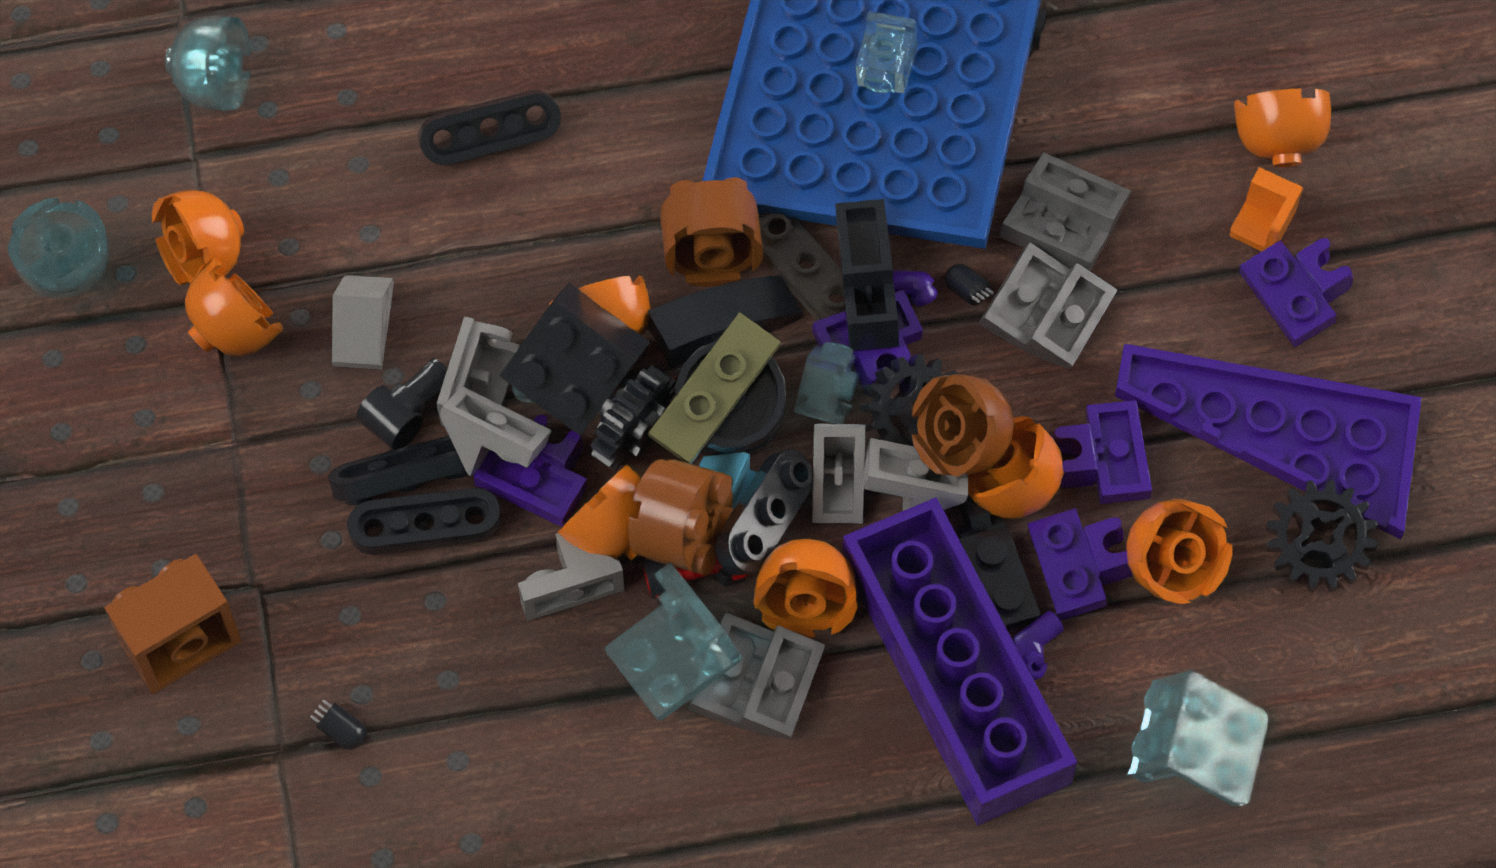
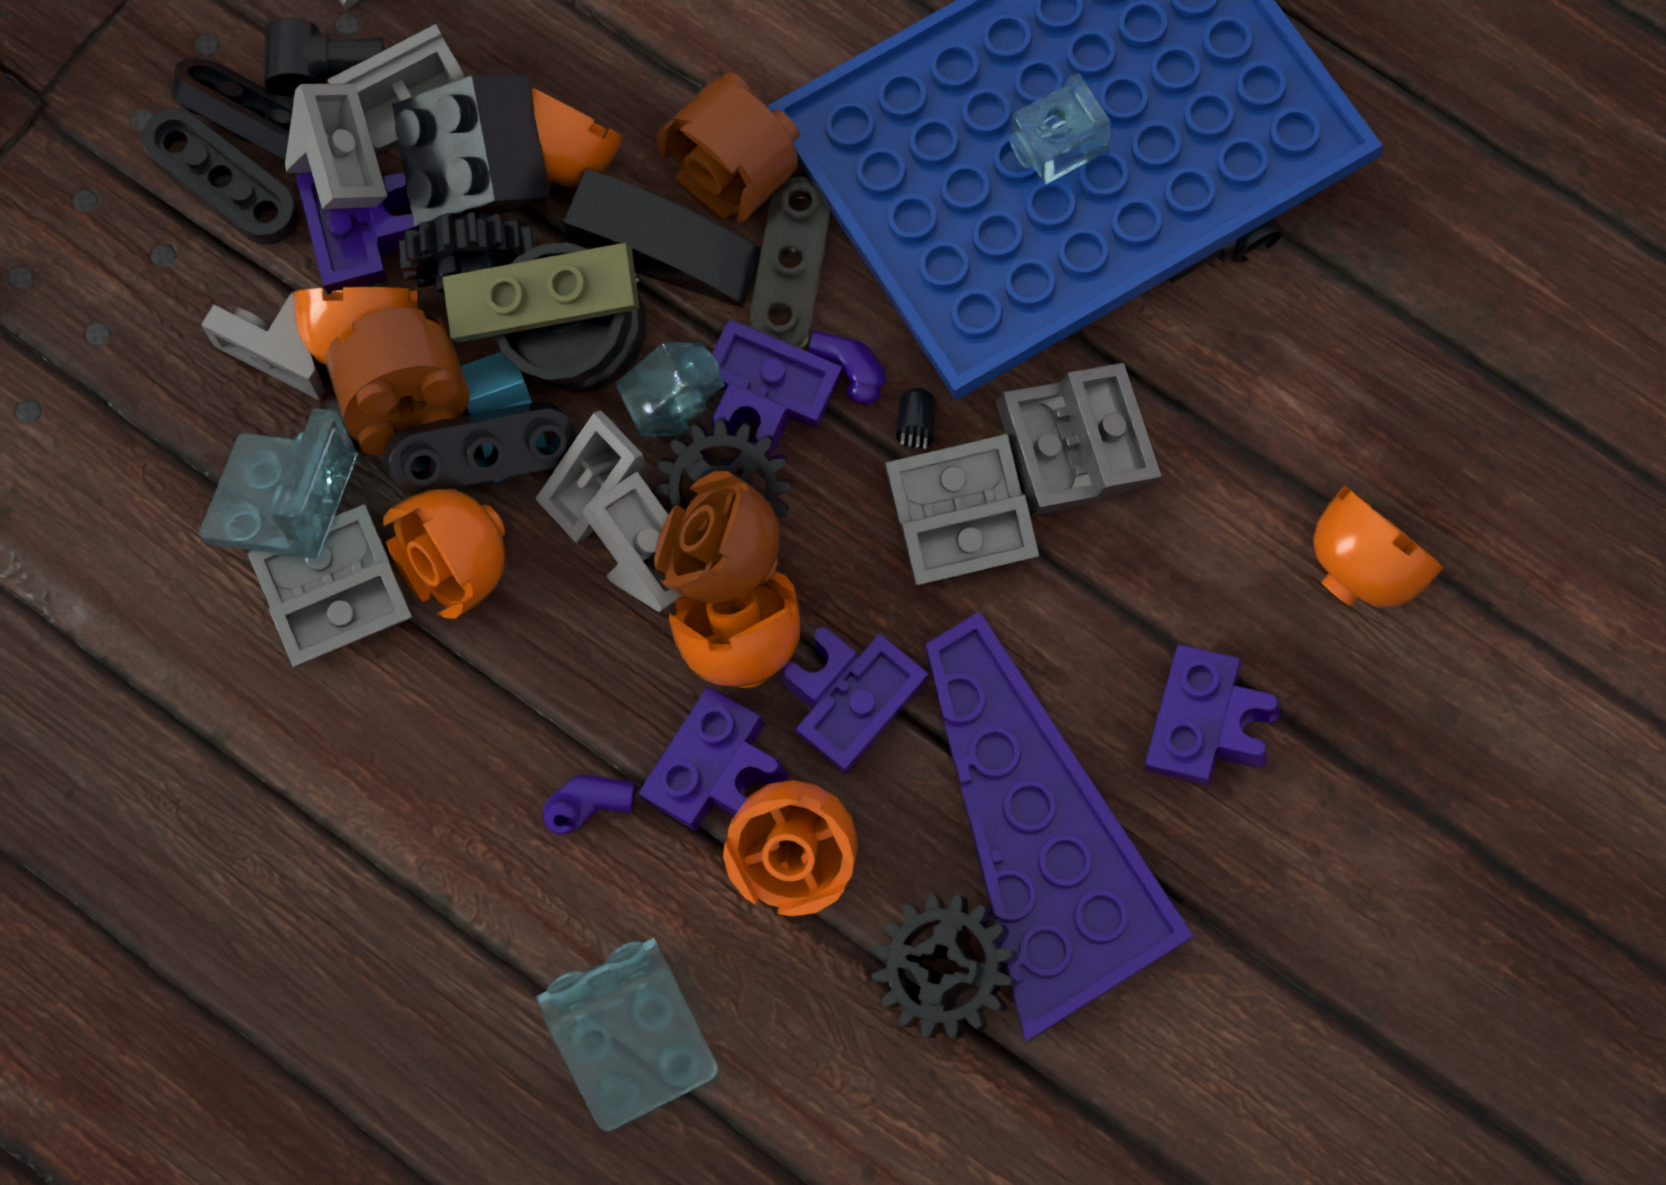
camera: 50 degrees right, 10 degrees up
black slope [835,199,899,351] -> none
dark purple brick [842,497,1077,826] -> none
black hinge [957,496,1041,631] -> none
orange panel [1229,167,1303,251] -> none

